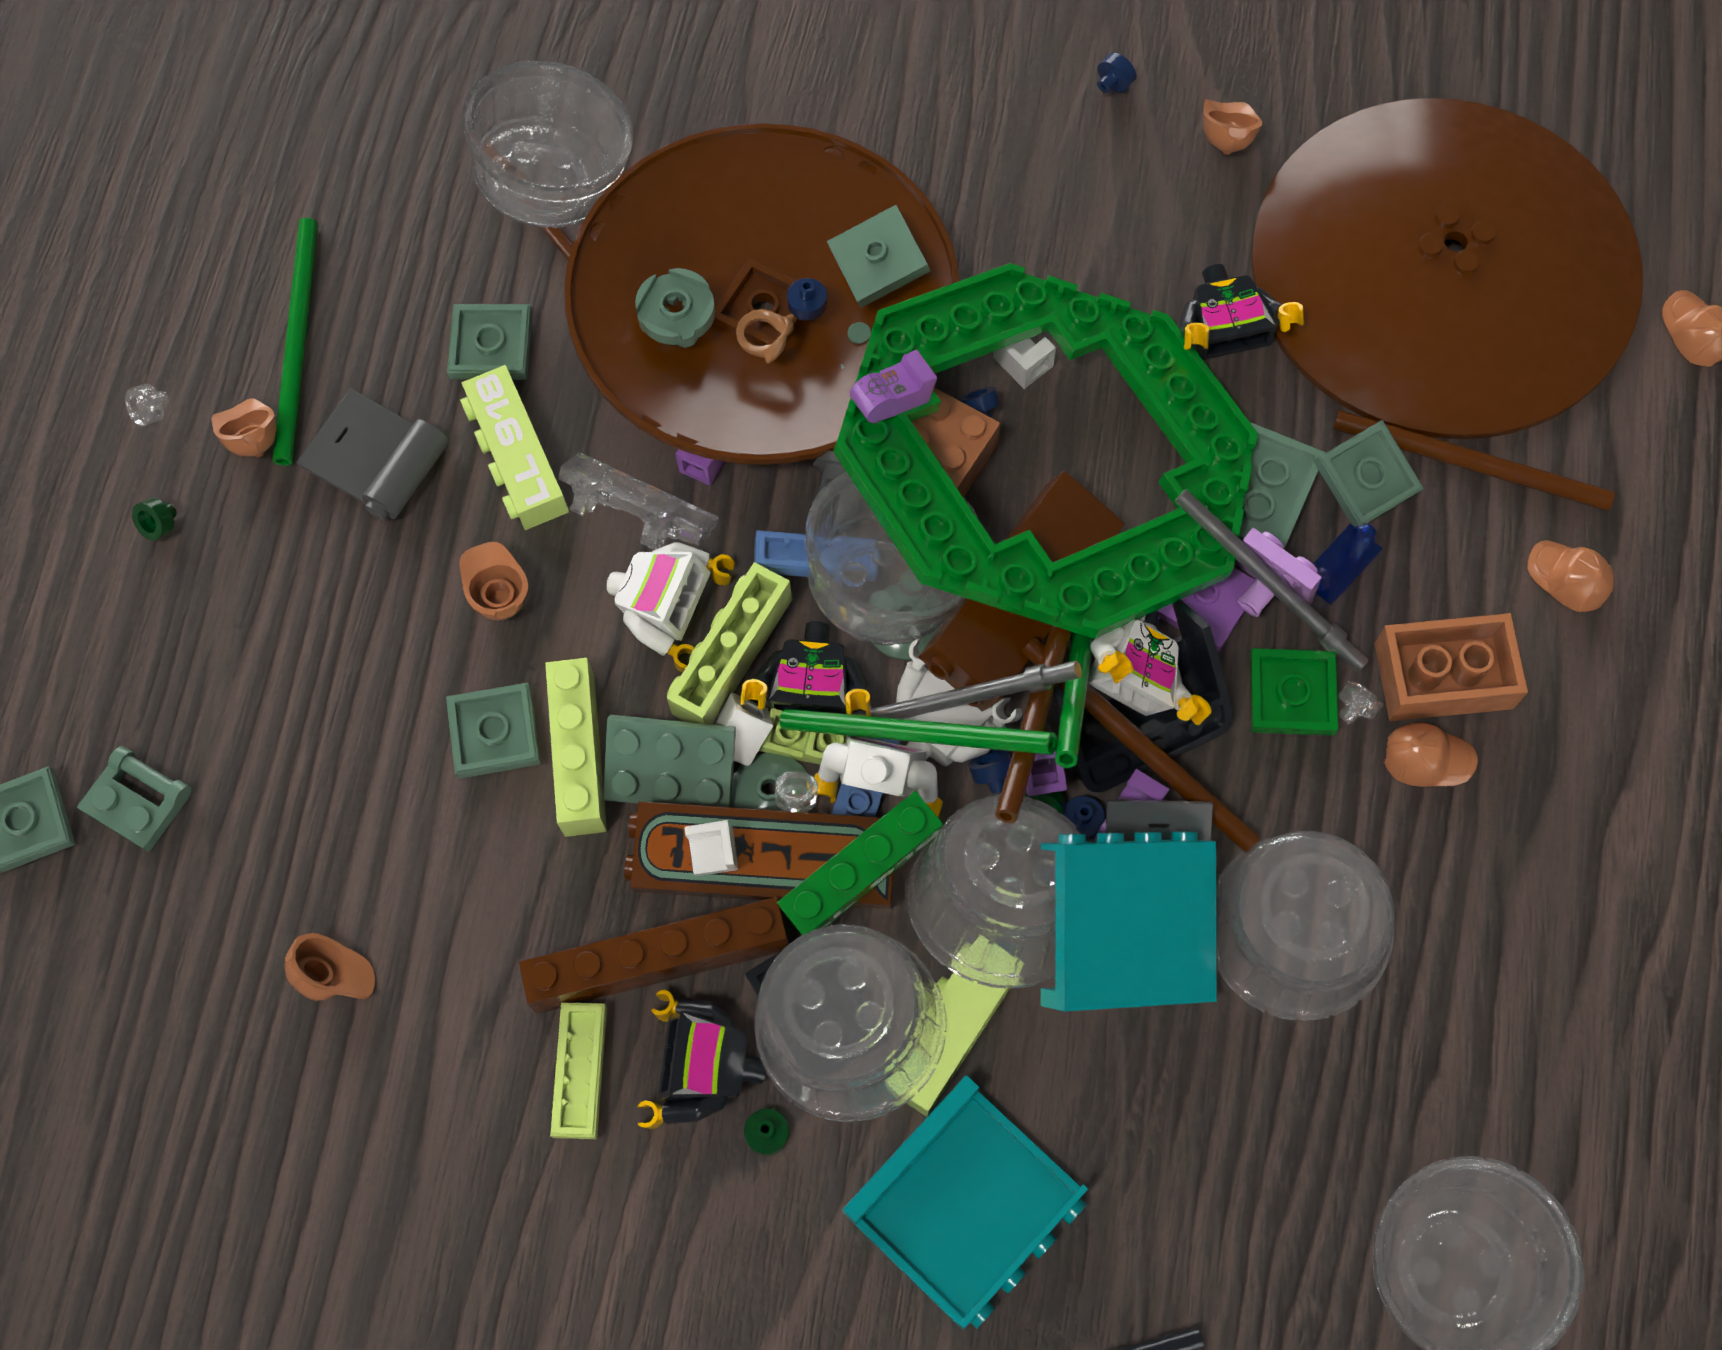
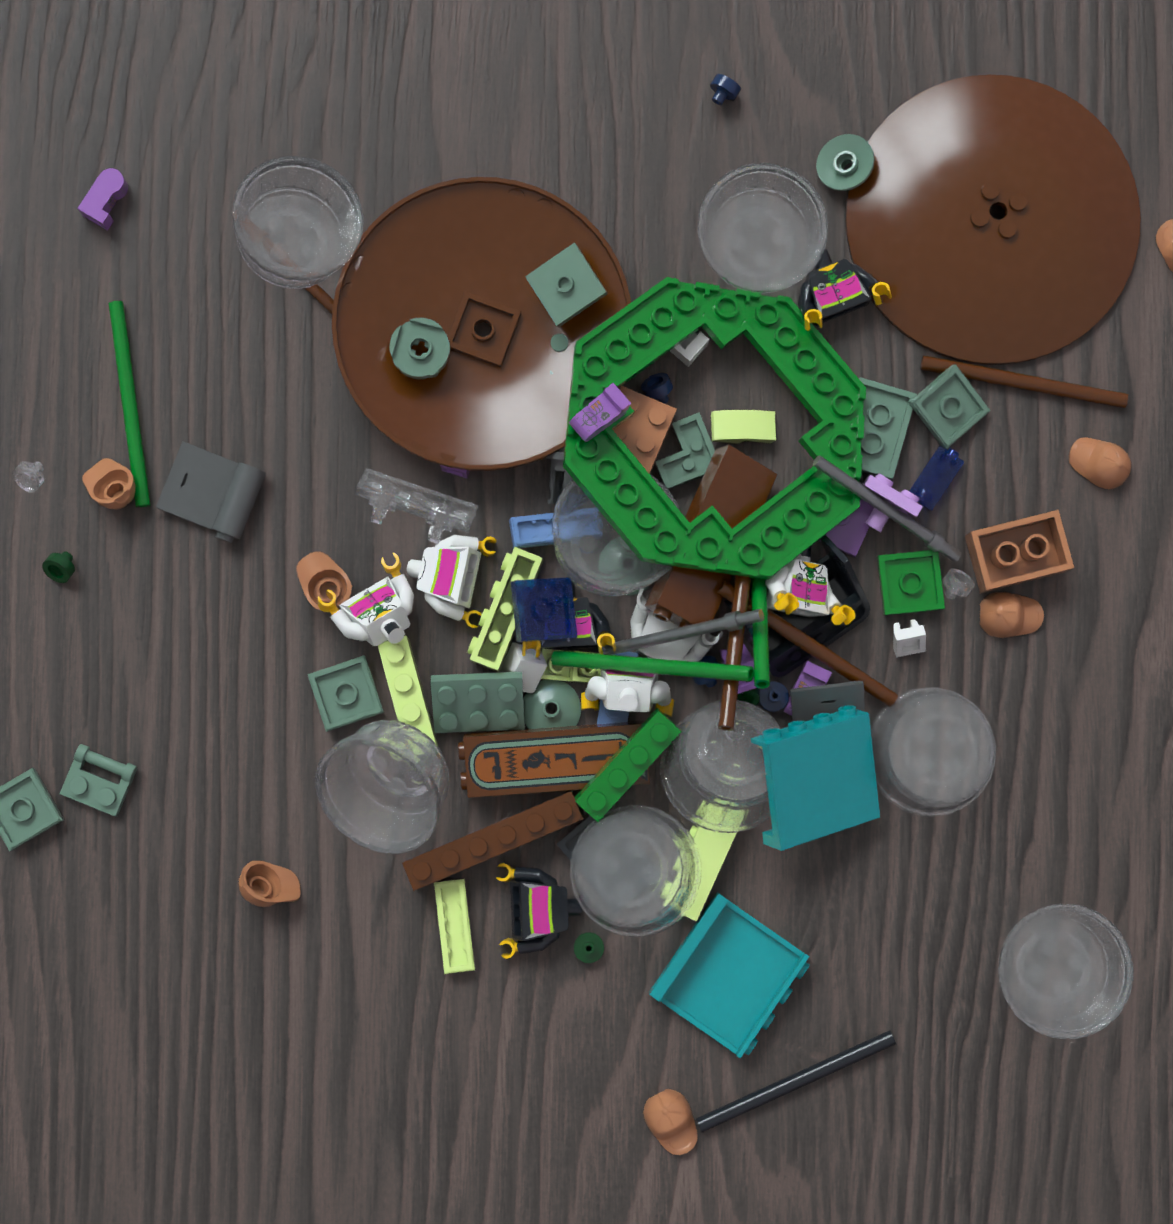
camera: 15 degrees left, 15 degrees up
sand green plate [447,304,533,380] -> none
yellowish green brick [460,365,569,530] -> none
white panel [684,820,739,876] -> none
medium nougat piece [736,309,794,364] -> none
clear tile [775,771,818,813] -> none
dark blue tile [787,278,827,320] -> none
nougat piece [1203,99,1262,155] -> none
none -> medium lavender leg [77,168,128,231]
none -> clear piece [315,720,450,854]
none -> white torso [318,553,414,646]
none -> clear blue plate [510,577,578,643]
none -> sand green plate [655,412,715,491]
none -> clear piece [698,163,828,293]
none -> yellowish green slope [711,410,776,444]
none -> sand green dish [816,134,875,191]
none -> white tile [893,619,926,658]

